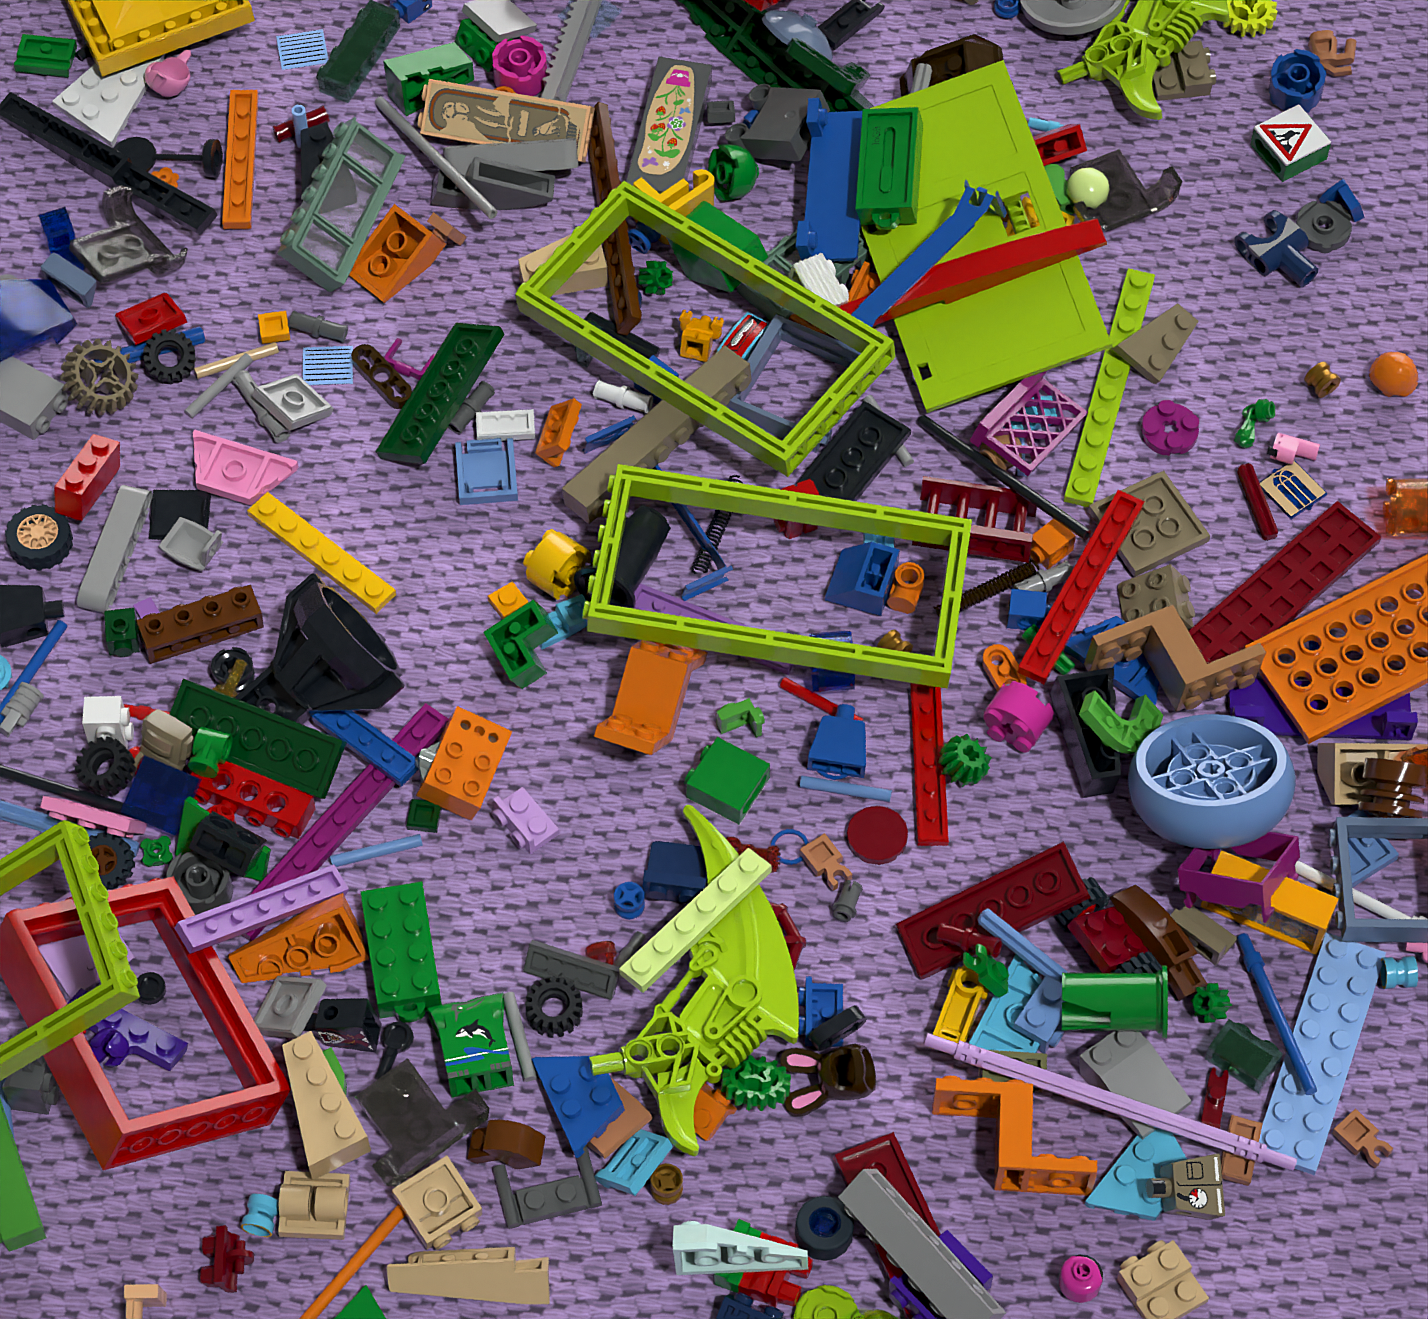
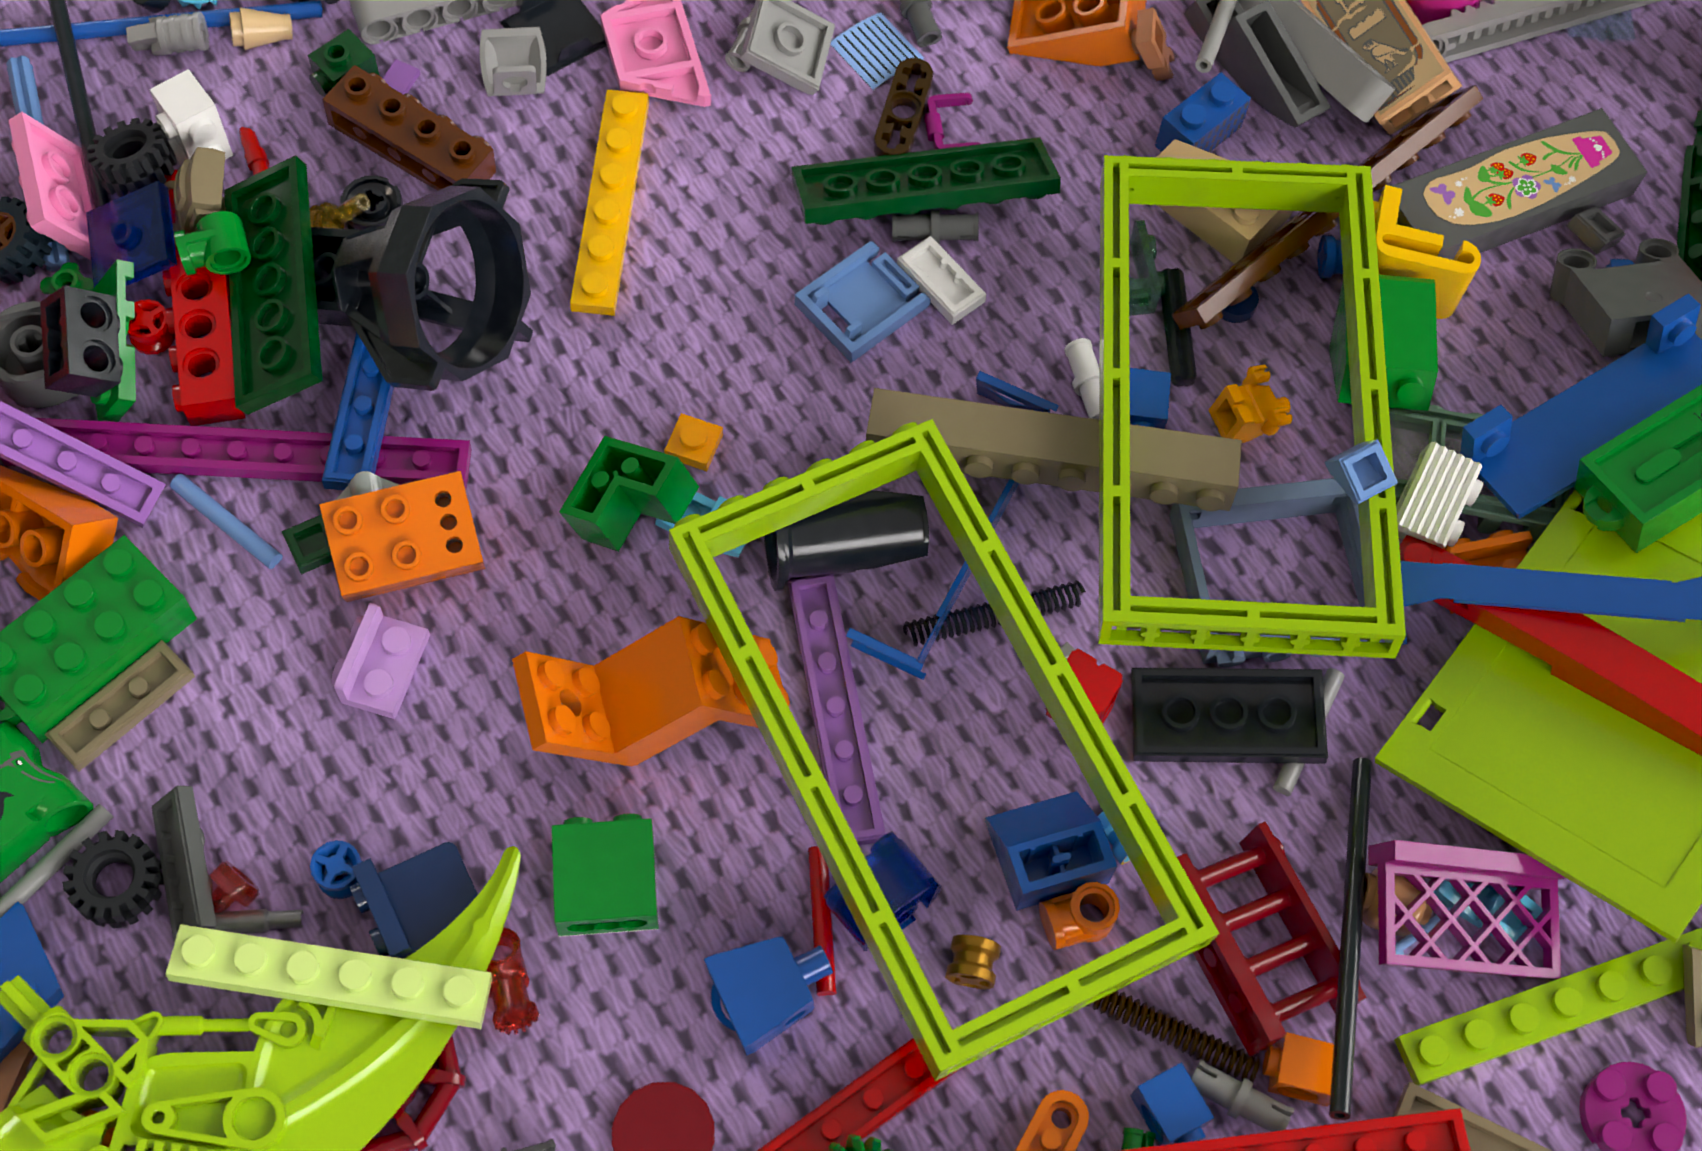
camera: 50 degrees right, 5 degrees up
yellow brick [523,529,591,600] -> none
orange bracket [535,398,582,467] -> none
green gear [638,261,673,295] -> none
green cylinder [708,144,759,201] -> none
slope [716,312,770,361] -> none
bright green bracket [716,698,765,738] -> none
blue piece [771,829,809,865] -> none
nougat plate [799,833,852,891] -> none
medium blue bar [800,776,892,802] -> none
none -> dark tan tile [45,640,195,772]
none -> tan cone [229,7,293,50]
none -> blue brick [1155,72,1251,152]
none -> medium blue slope [1324,439,1398,504]

